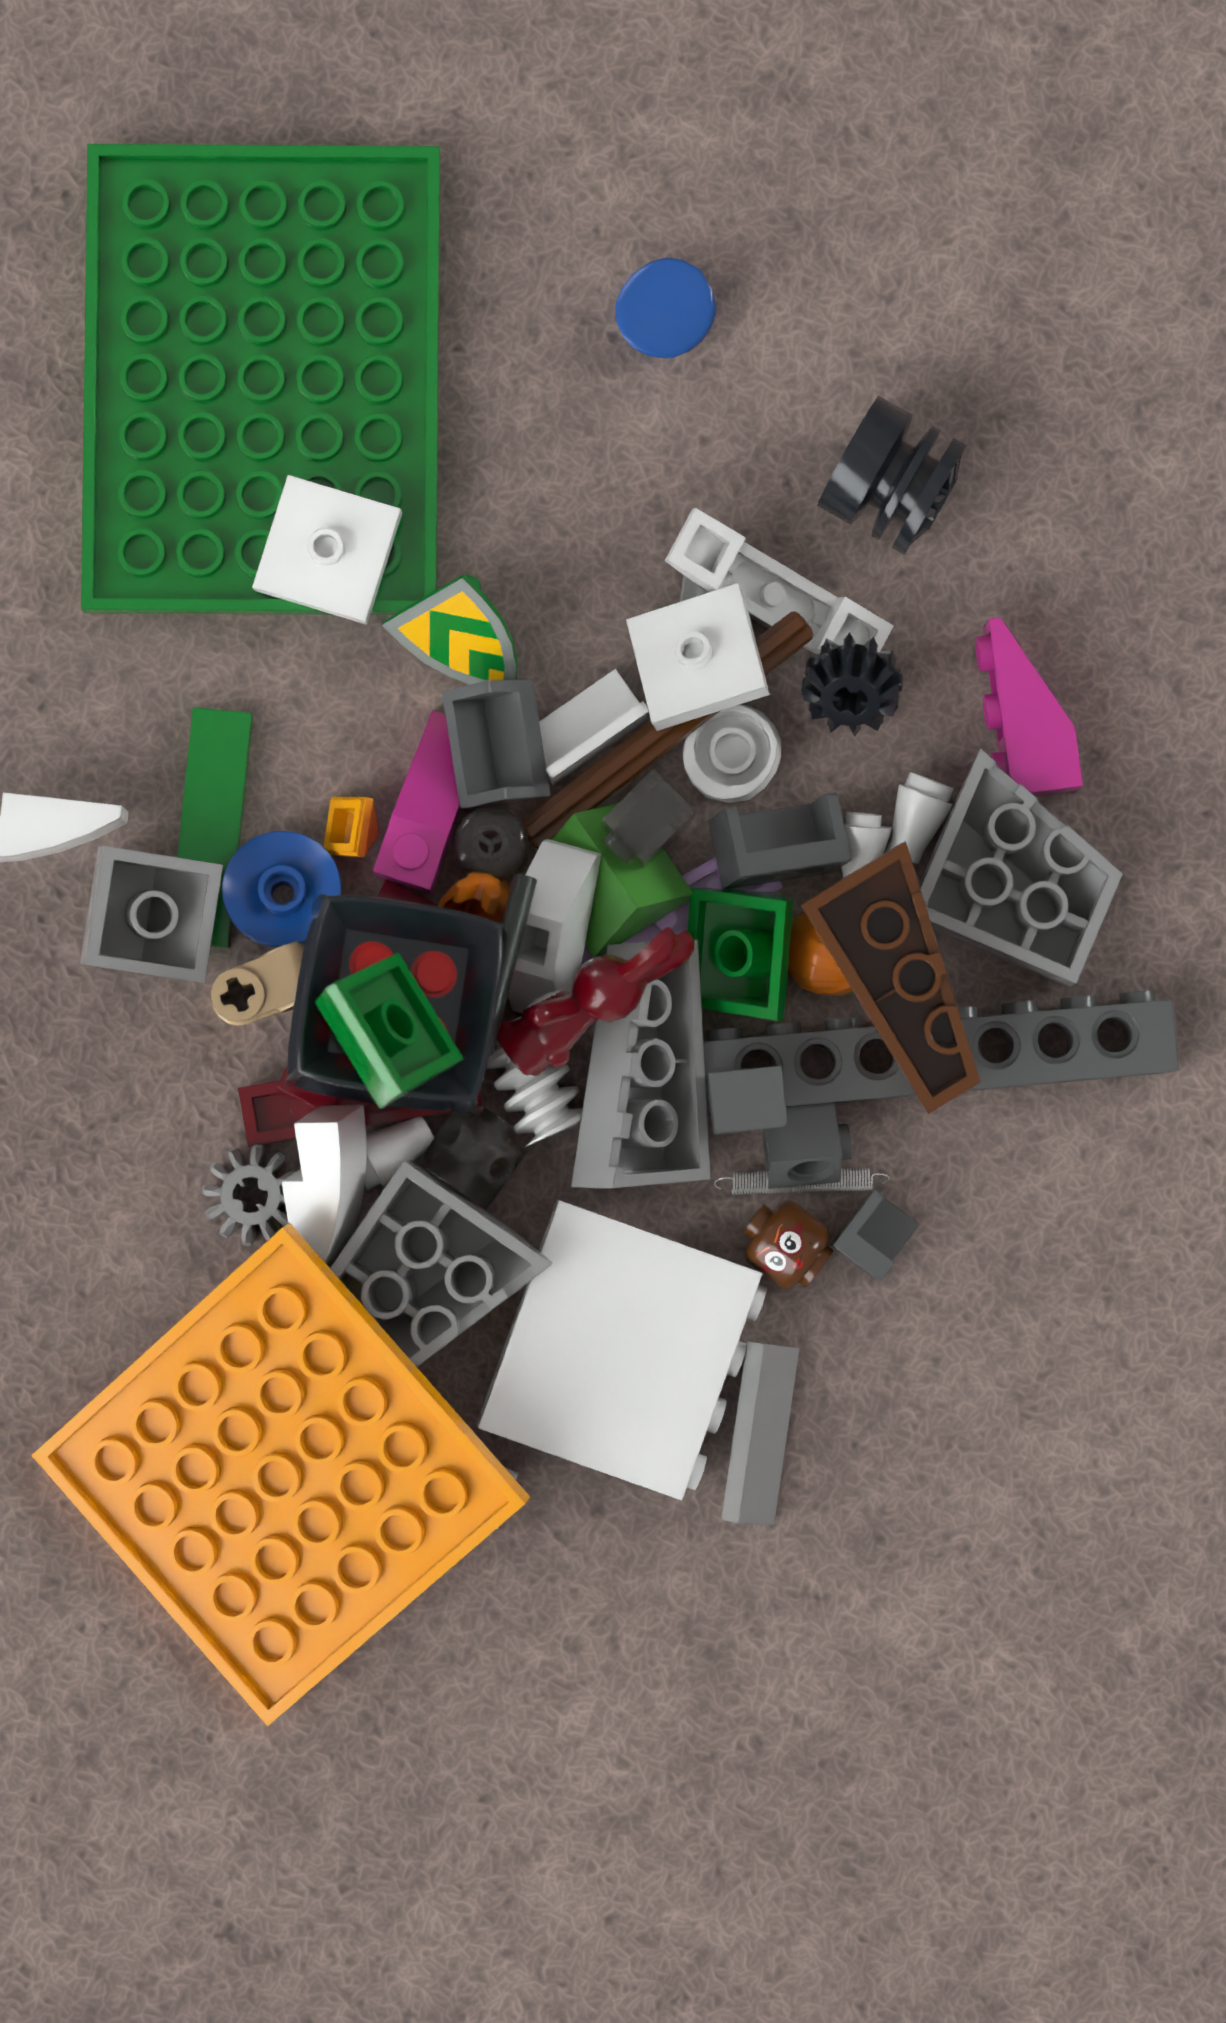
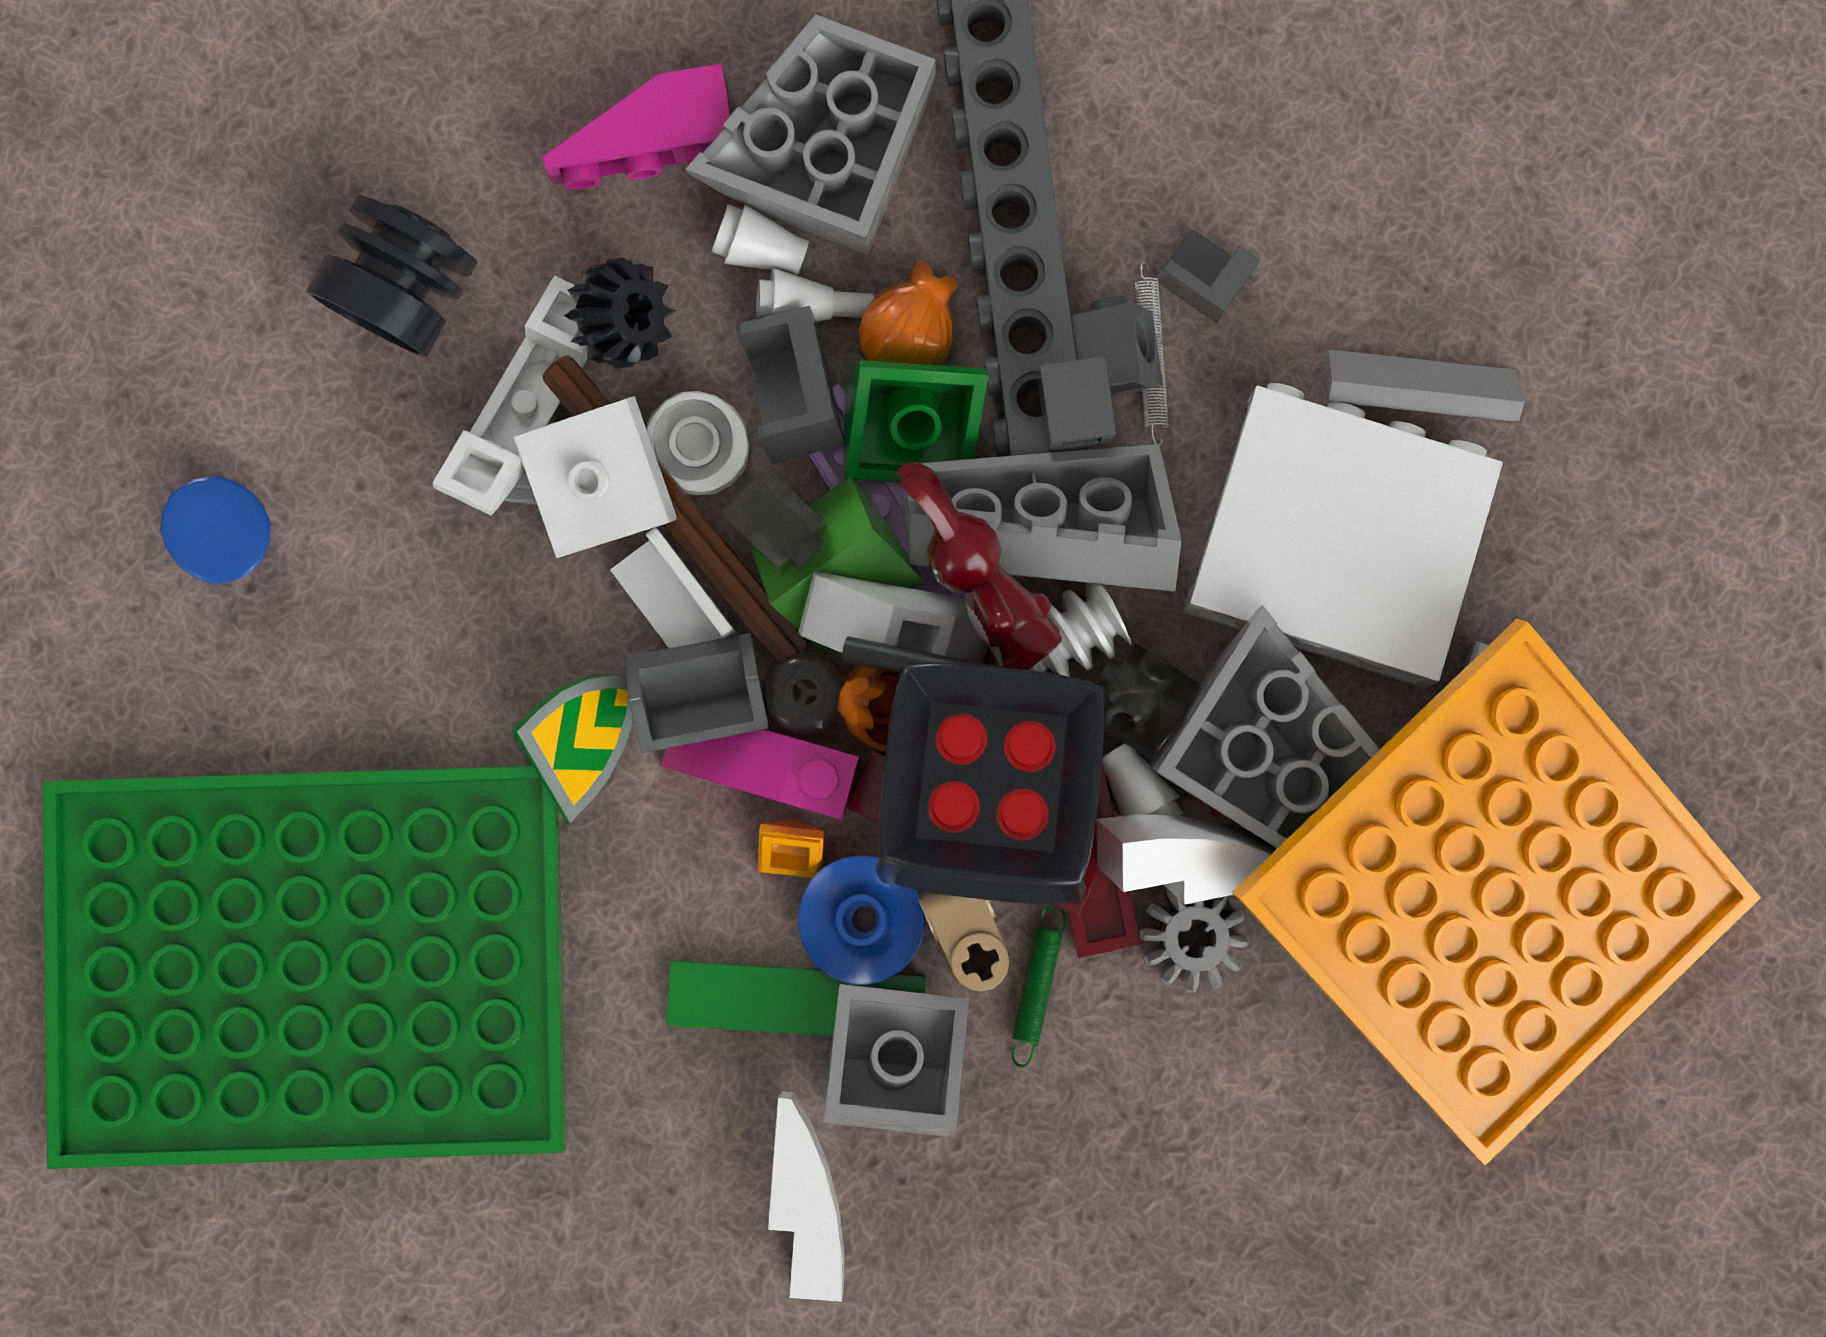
camera: 80 degrees left, 0 degrees up
white plate [252,475,402,625] -> none
green slope [315,952,463,1109] -> none
reddish brown head [742,1200,833,1289] -> none
reddish brown wedge [801,841,981,1114] -> none
none -> green piece [1011,905,1066,1068]

